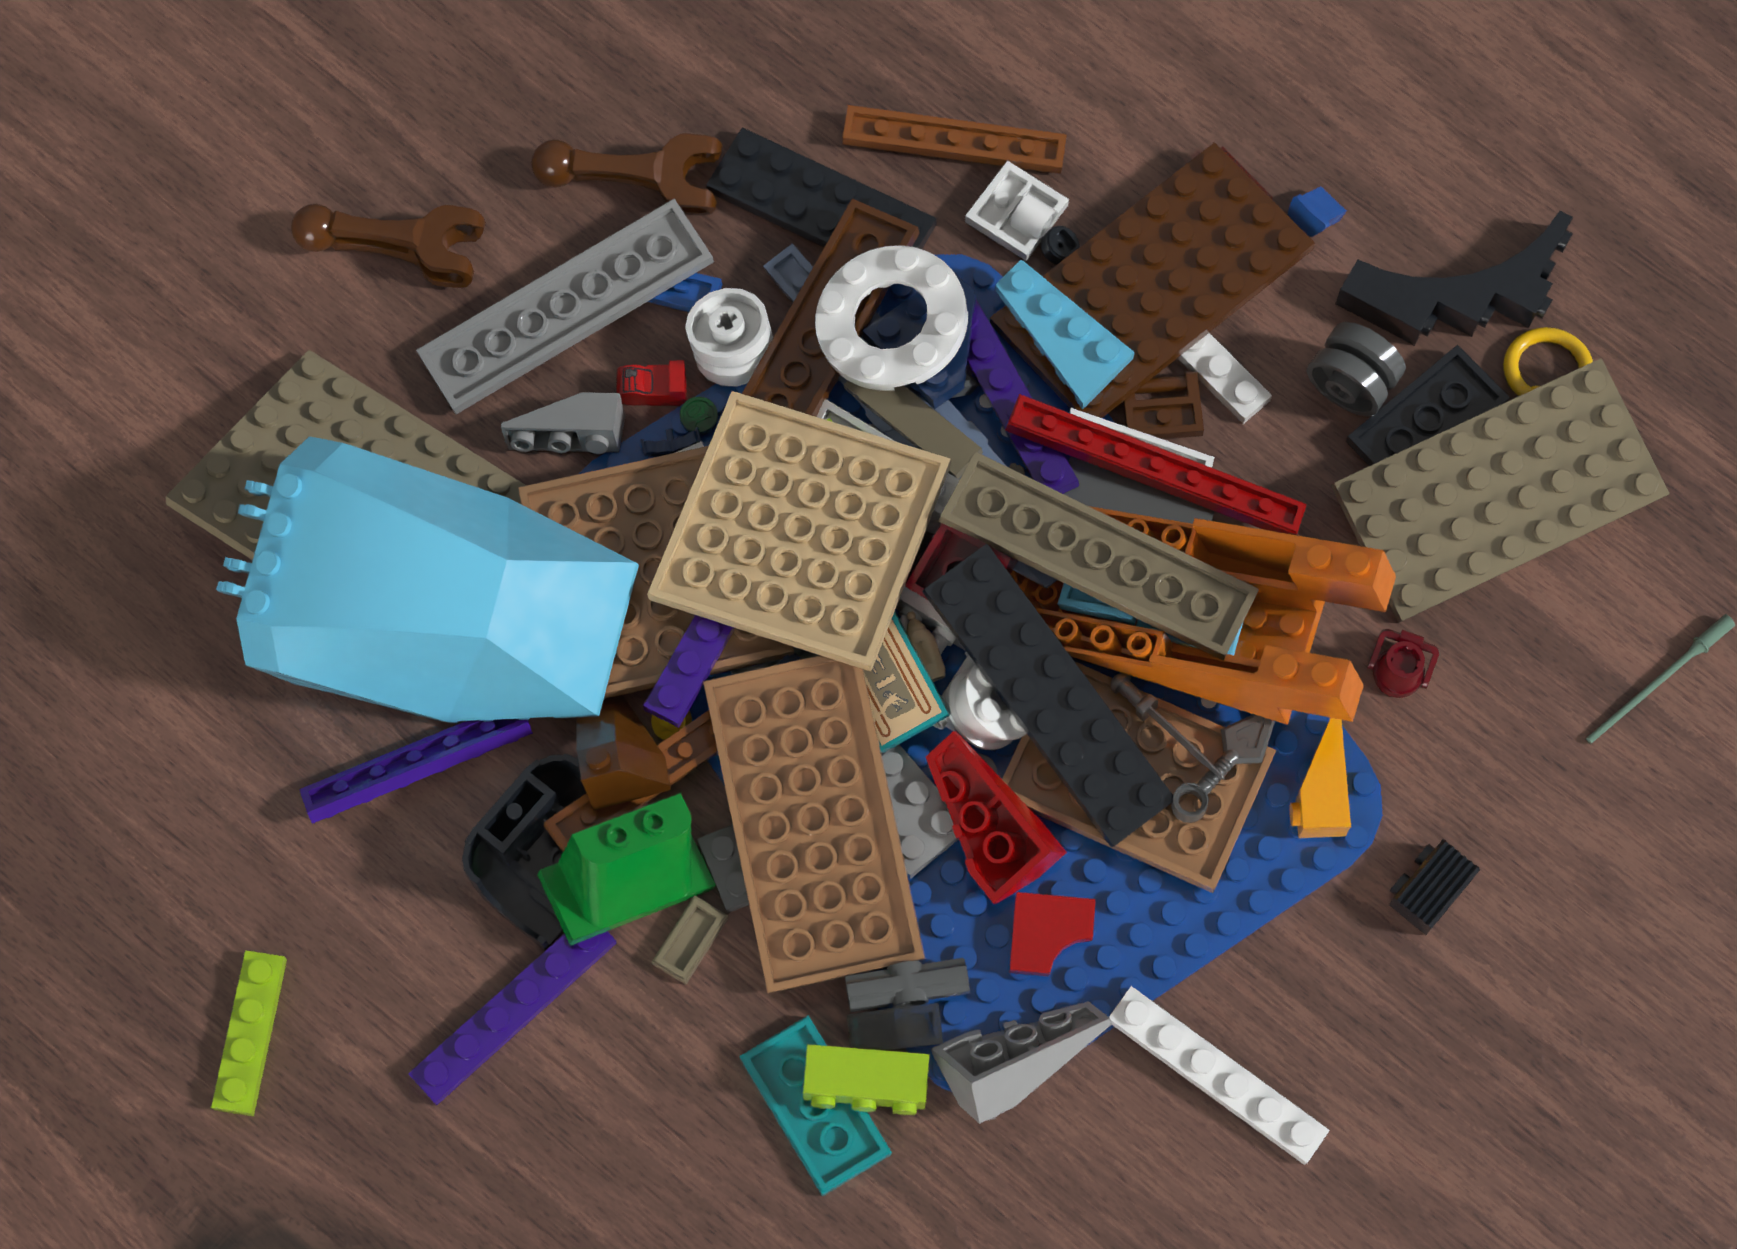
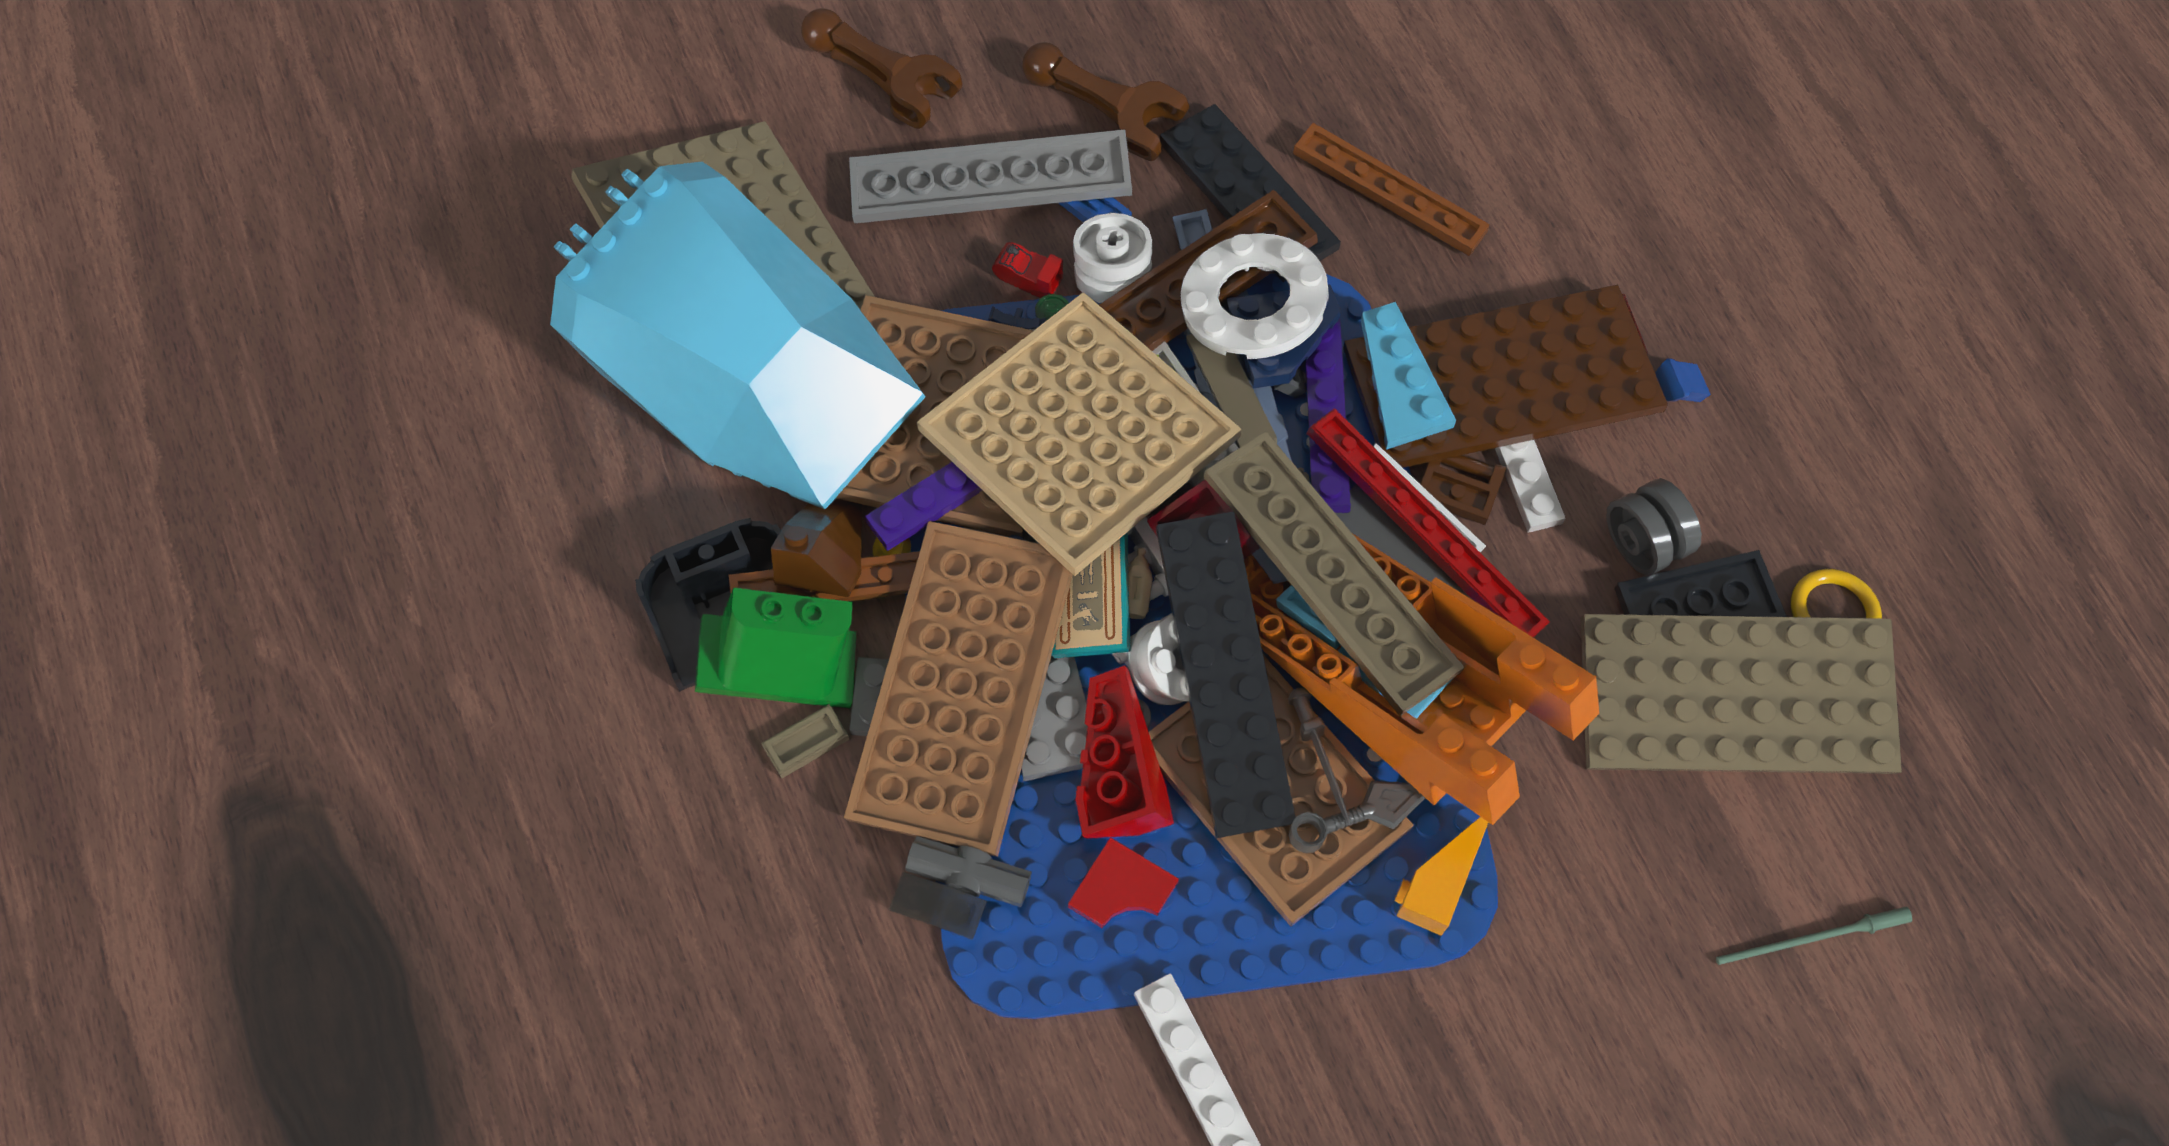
camera: 25 degrees right, 5 degrees down
lime plate [211,950,287,1116] -> none
dark purple plate [299,719,533,824] -> none
dark purple plate [408,931,617,1106] -> none
light grey slope [501,392,626,454] -> none
teal tile [739,1015,892,1197] -> none
lime brick [803,1044,929,1115] -> none
light grey wedge [931,1002,1111,1124] -> none
white plate [965,161,1069,261] -> none
black tile [1041,226,1080,265] -> none
black arch [1335,211,1573,346] -> none
dark red piece [1367,629,1439,698] -> none
black brick [1389,839,1480,935] -> none

